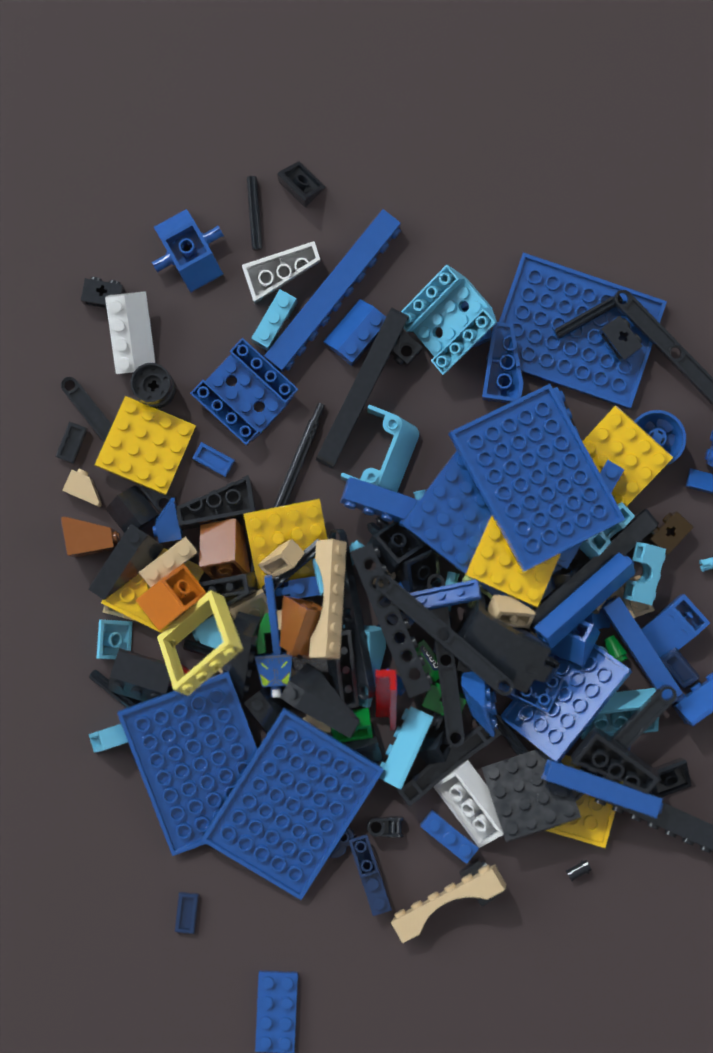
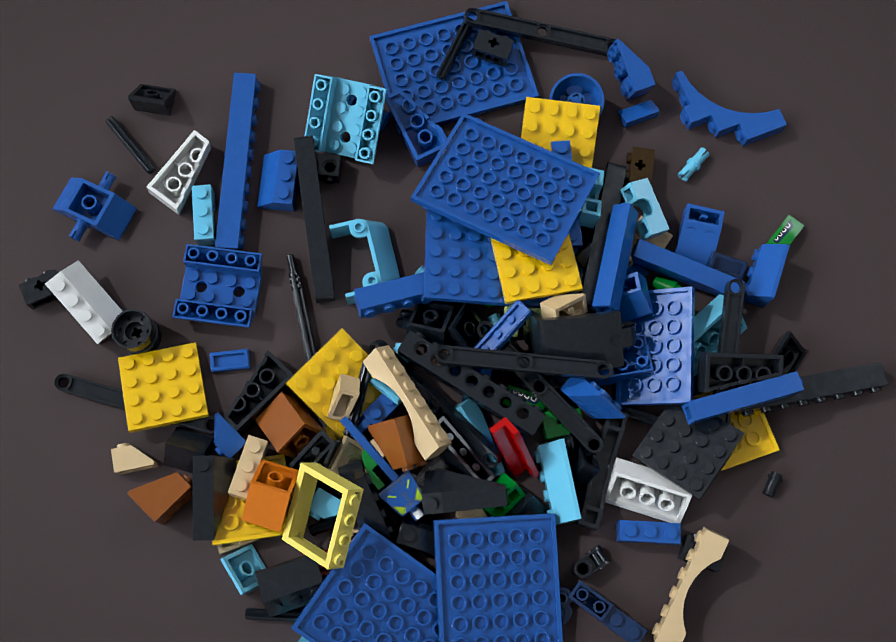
camera: 40 degrees left, 10 degrees down
black plate [55,421,88,464] -> none

